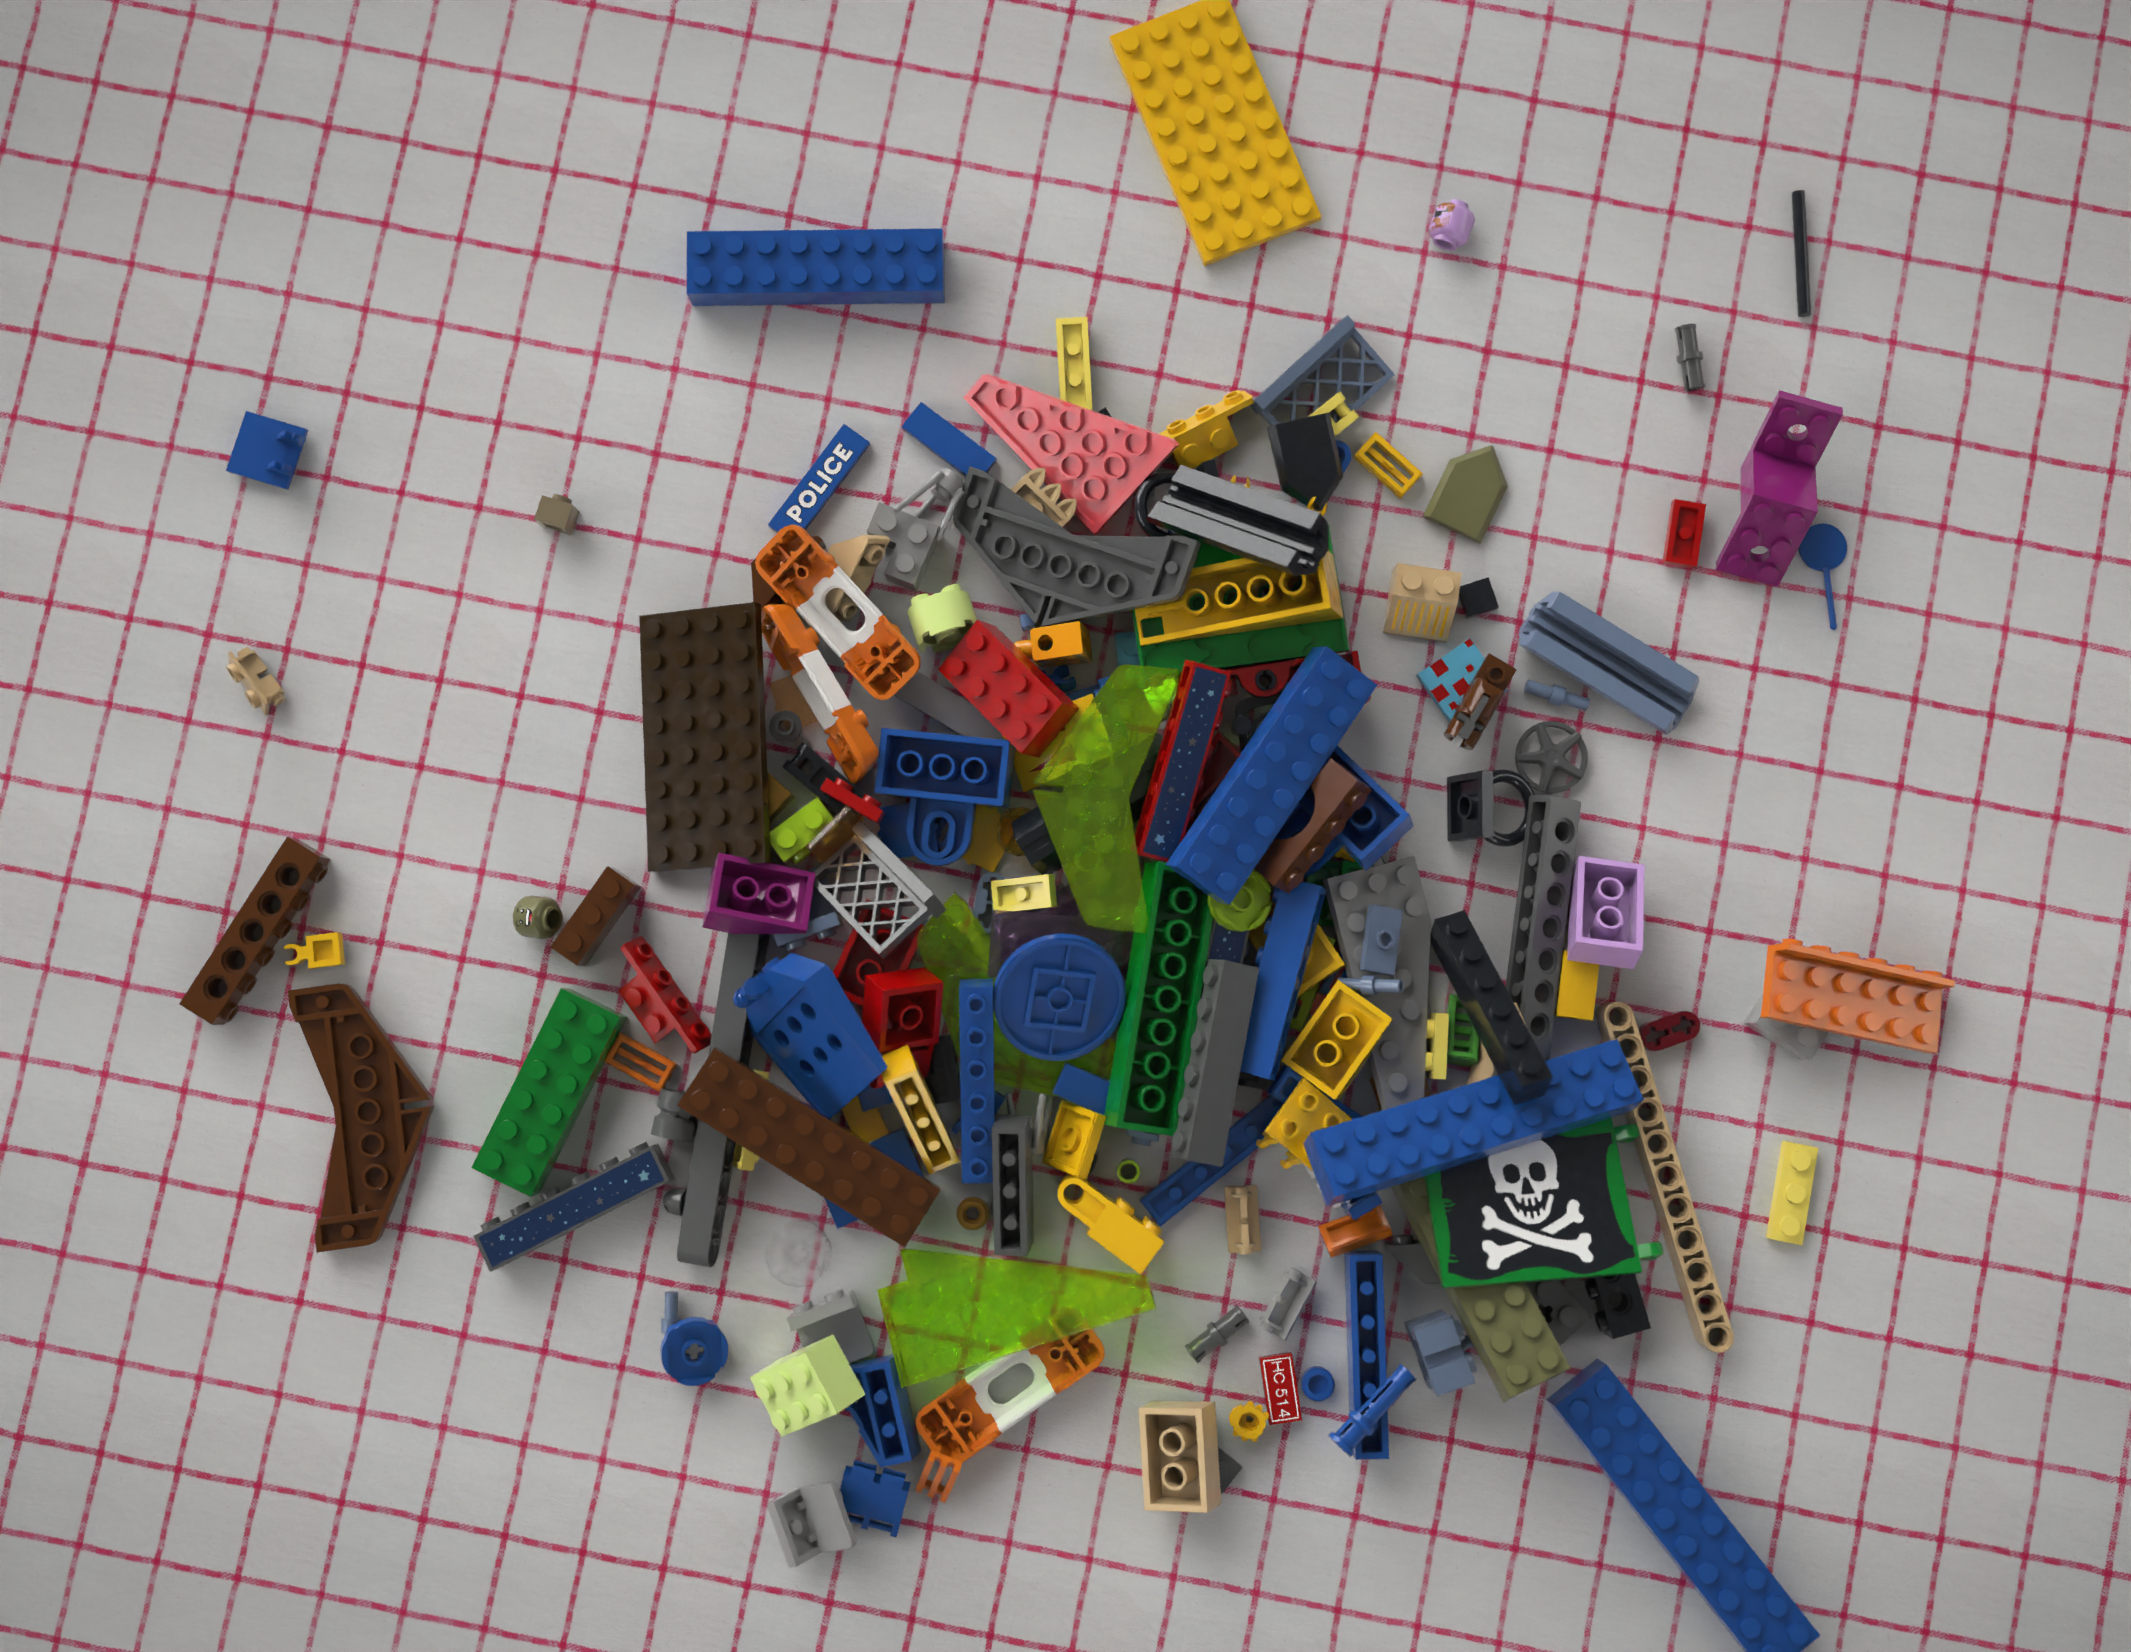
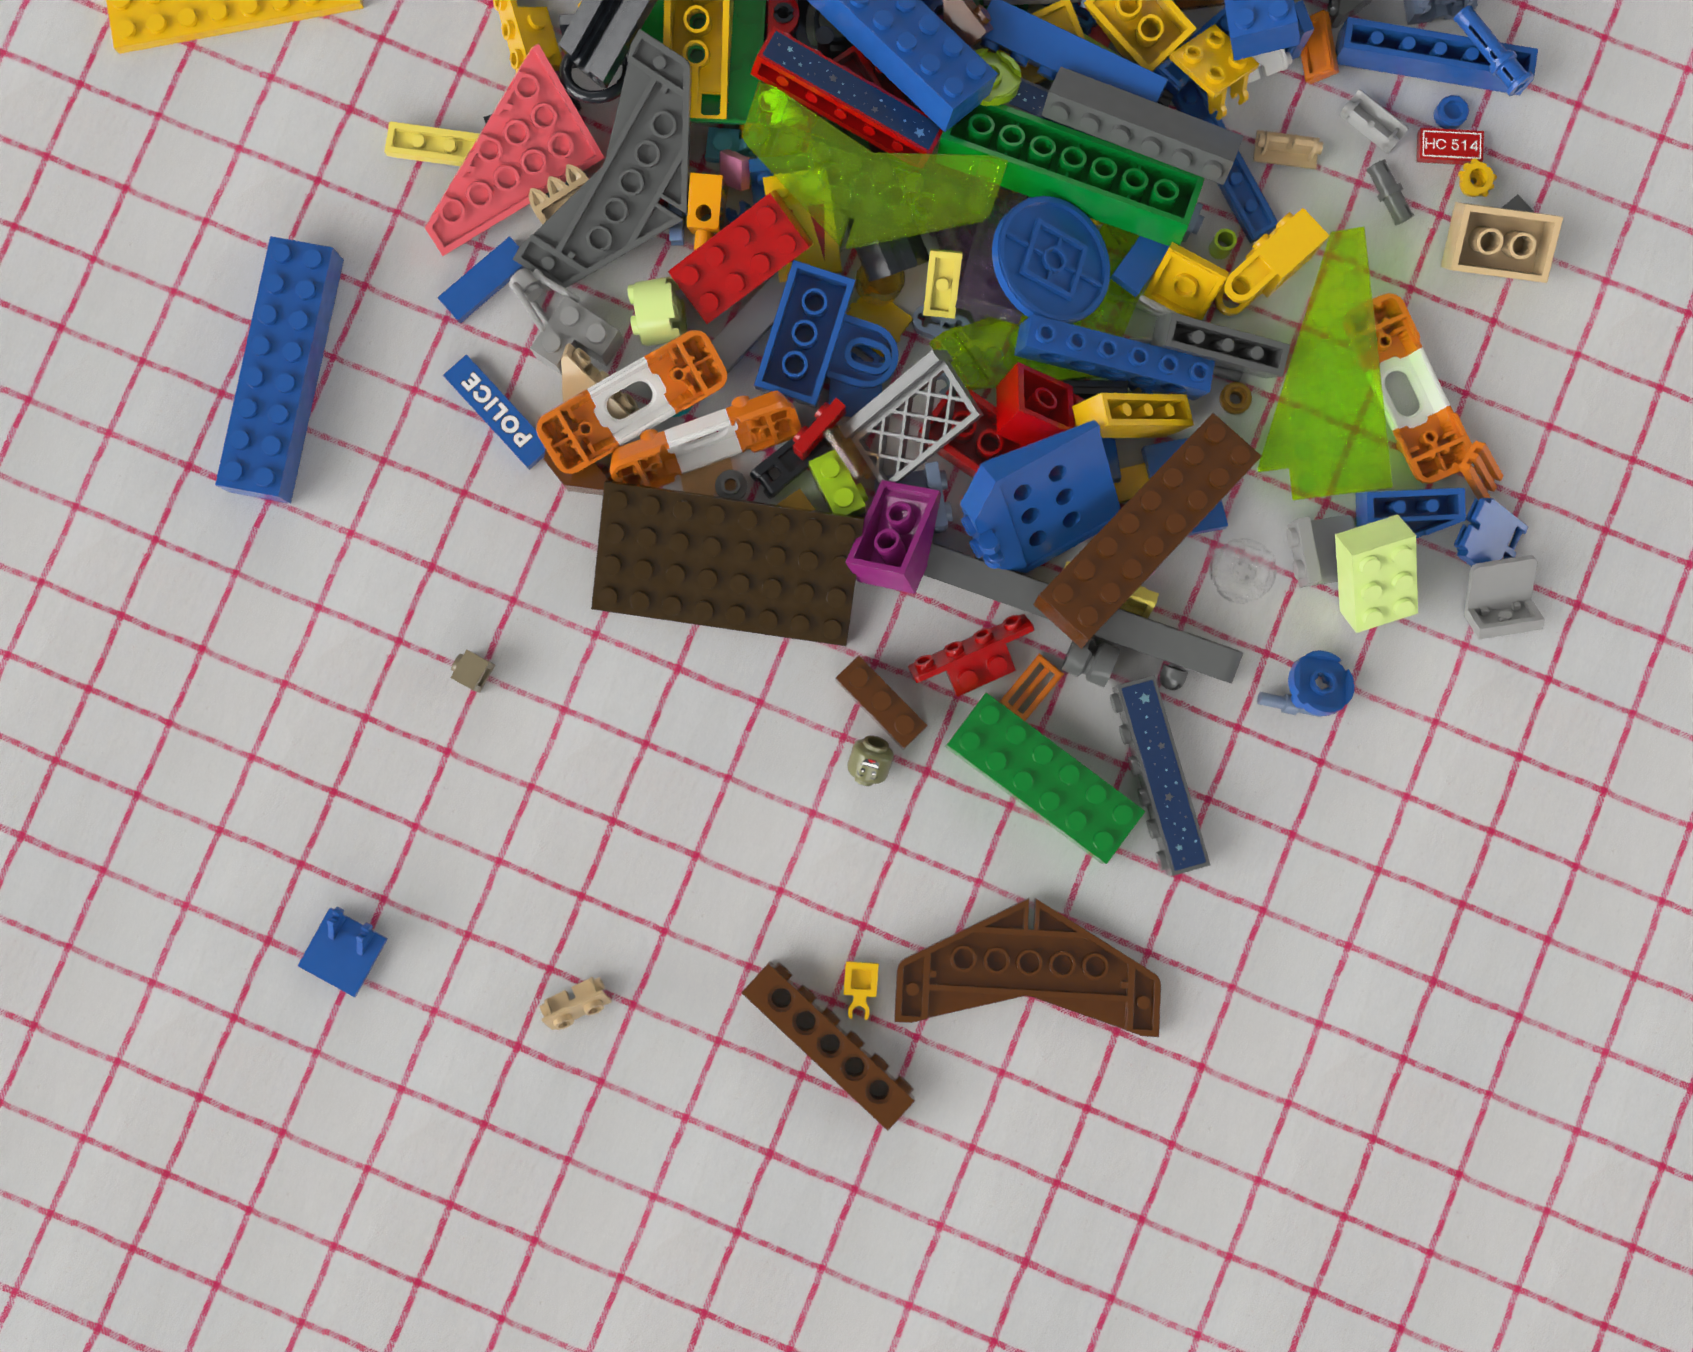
camera: 75 degrees left, 0 degrees up
none -> bright pink tile [720,149,750,191]

